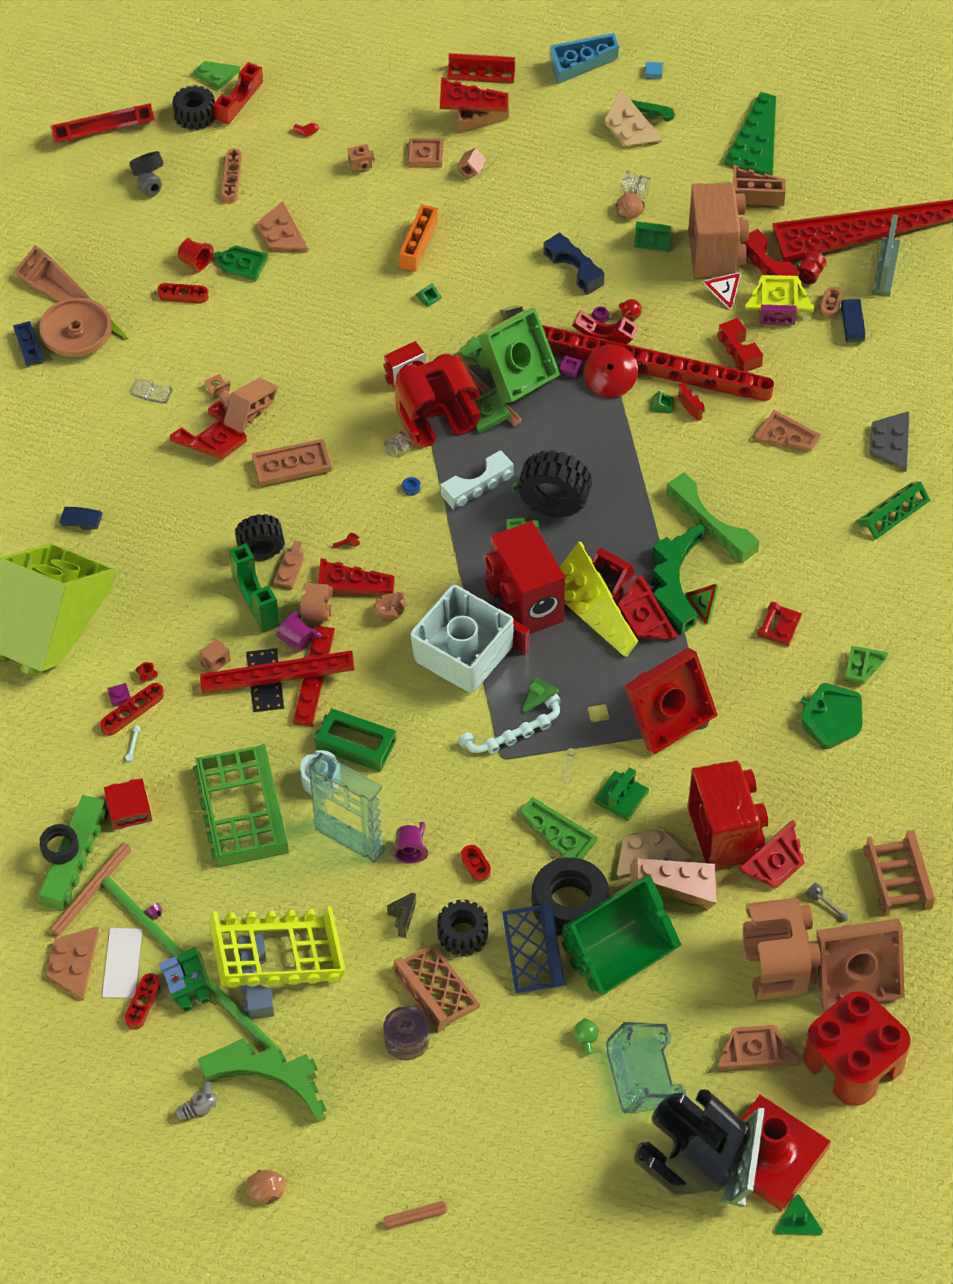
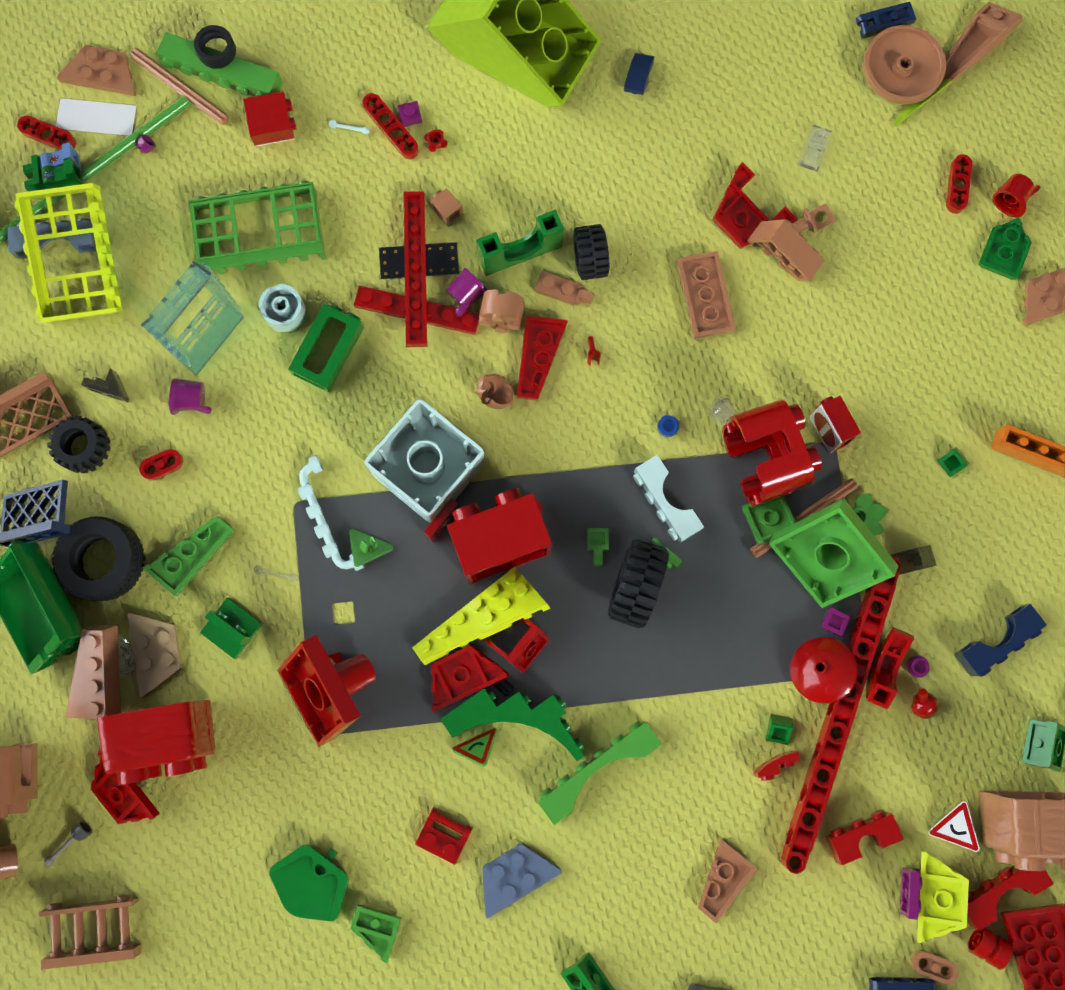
camera: 90 degrees right, 25 degrees up
none -> sand blue wing [483,843,562,919]

